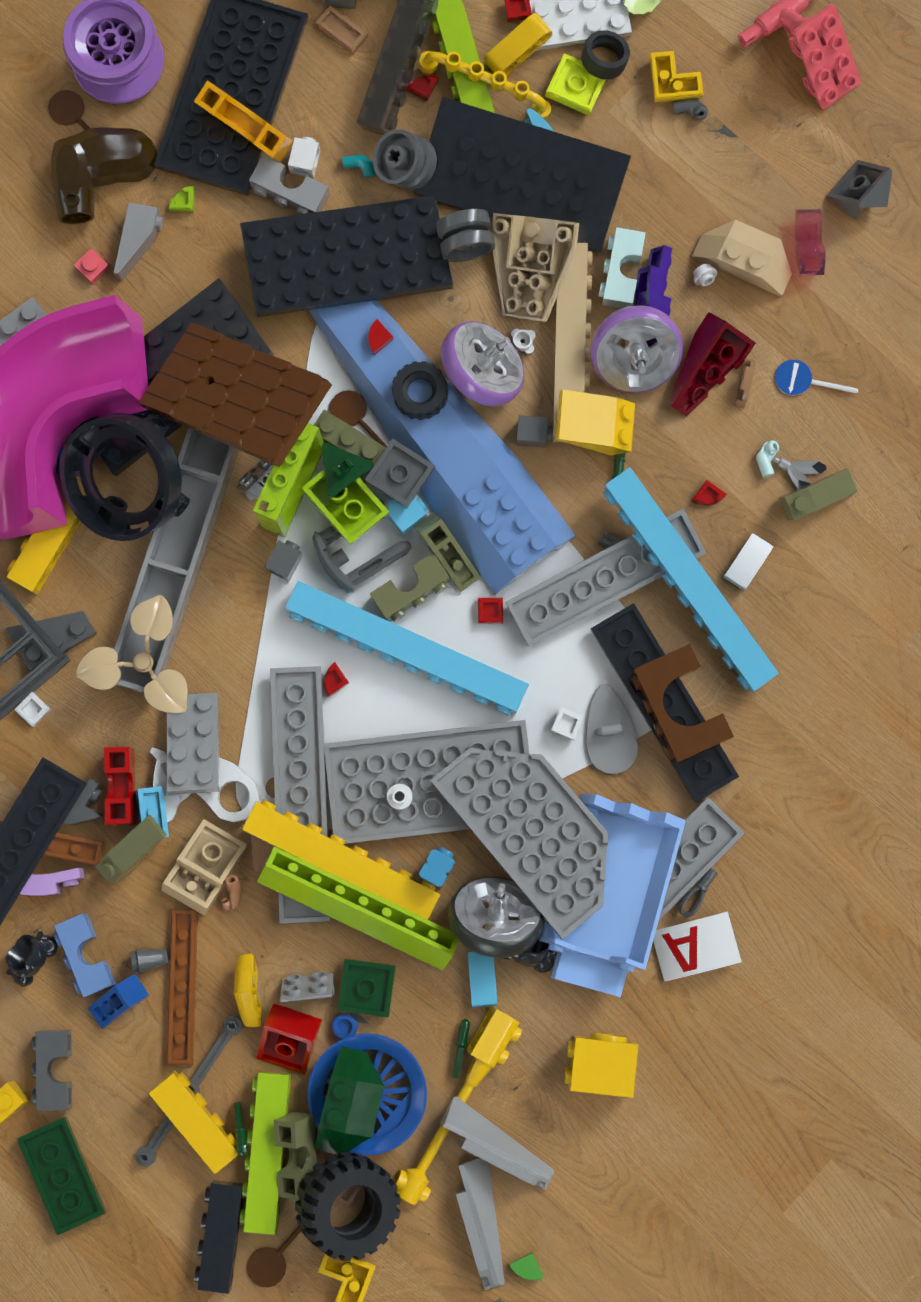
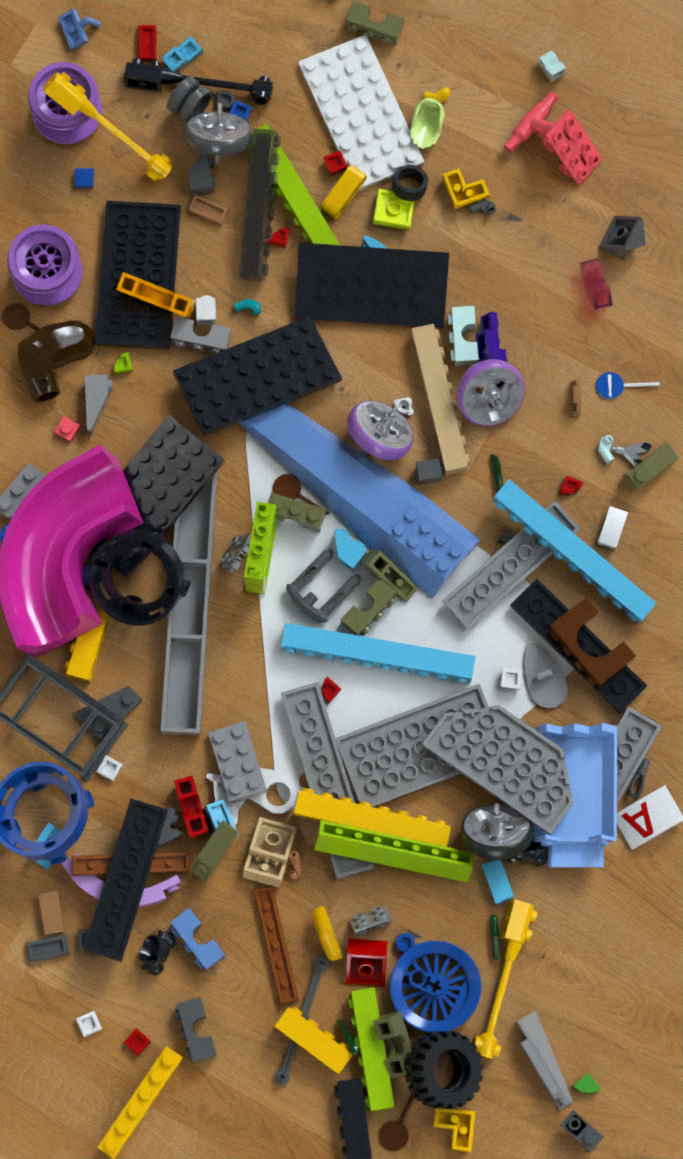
camera: 20 degrees left, 5 degrees down
dark green plate [17,1116,107,1236] -> none
tan plant [76,595,188,713] -> none
blue arch [88,974,149,1029] -> none
dark grey cone [130,948,168,974] -> none
reddish brown piece [138,322,332,468] -> none
dark grey brick [265,540,303,582] -> none
lime slope [302,469,389,545] -> none
dark green wedge [315,1046,385,1155] -> none
dark green piece [322,443,374,498] -> none
dark green plate [338,959,396,1018] -> none
dark grey plate [365,439,435,509] -> none
red tile [368,319,394,355] -> none
dark grey wheel [373,130,437,190] -> none
white plate [387,784,413,810] -> none
black tyre [392,361,448,420] -> none
yellow bar [418,51,551,120] -> none
dark azure brick [419,846,455,888] -> none
dark grey wheel [436,209,495,262] -> none
light grey wedge [440,1096,554,1190] -> none
red tile [478,597,503,624] -> none
tan wedge [491,213,579,322] -> none
yellow slope [555,390,635,456] -> none
yellow brick [564,1033,639,1098] -> none
dark red wedge [668,312,756,417] -> none
tan wedge [691,220,792,297] -> none
white plate [693,264,717,286] -> none

